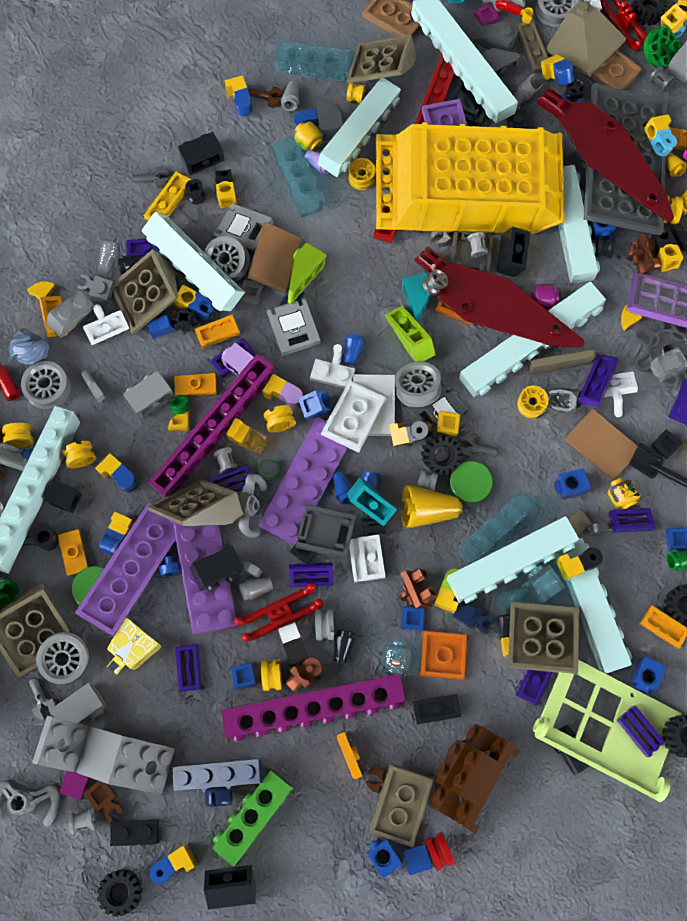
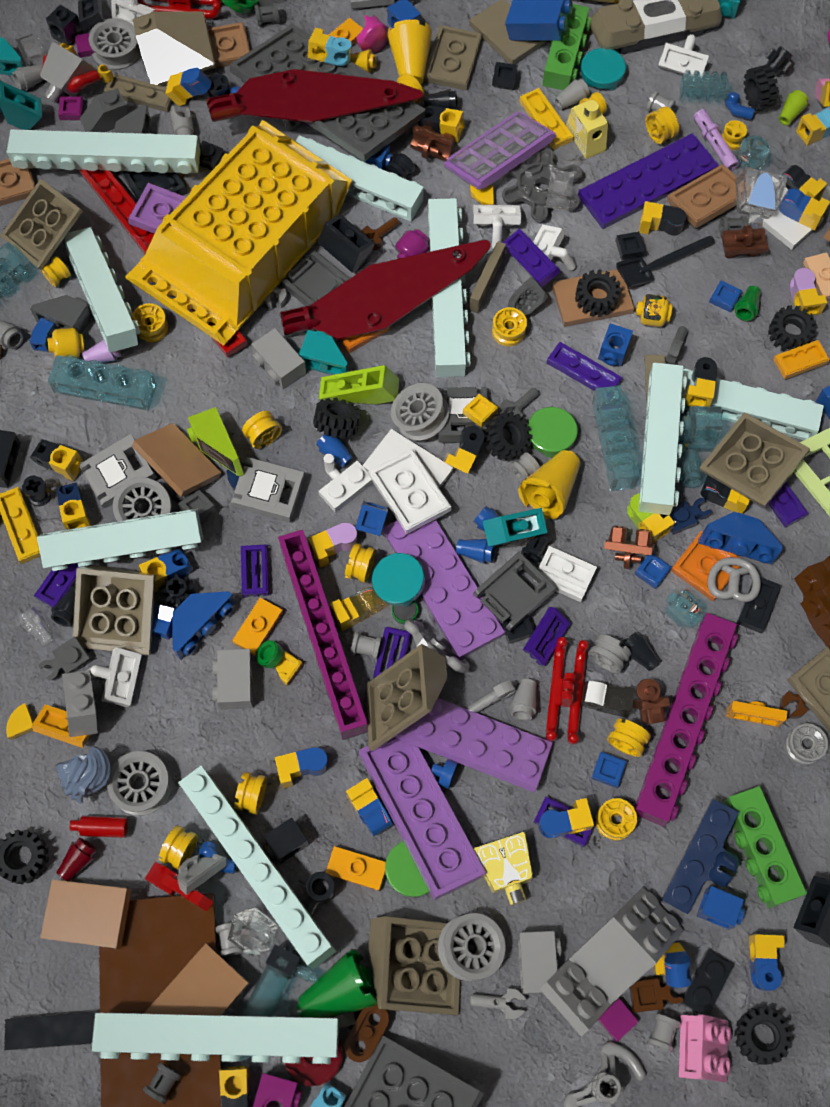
camera: 60 degrees left, 5 degrees down
light grey bar [81,370,106,403] -> none
black brick [189,545,244,592] -> none
light orange plate [195,315,240,349] -> none
lavender brick [221,343,254,376] -> none
flat silver wheel [422,269,448,295] -> none
light grey bush [467,232,489,258] -> none
dark purple tile [608,508,656,533] -> none
none -> yellow leg [56,482,91,530]
none -> blue slope [172,591,235,660]
none -> yellow wheel [242,411,282,449]
none -> light grey brick [251,328,306,390]
none -> black tyre [313,398,361,439]
none -> reddish brown bar [361,217,399,250]
none -> teal tile [372,553,426,607]
none -> white plate [473,205,521,249]
none -> leg [538,798,594,838]
none -> dark purple tile [546,342,622,399]
none -> black tyre [575,269,621,317]
none -> yellow wheel [595,798,637,841]
none -> blue leg [653,942,692,988]
none -> bright pink bracket [679,1014,731,1083]
none -> blue brick [697,886,745,930]
none -> blue slope [698,512,782,565]
none -> light grey piece [707,557,761,602]
none -> light grey wheel [784,723,828,766]

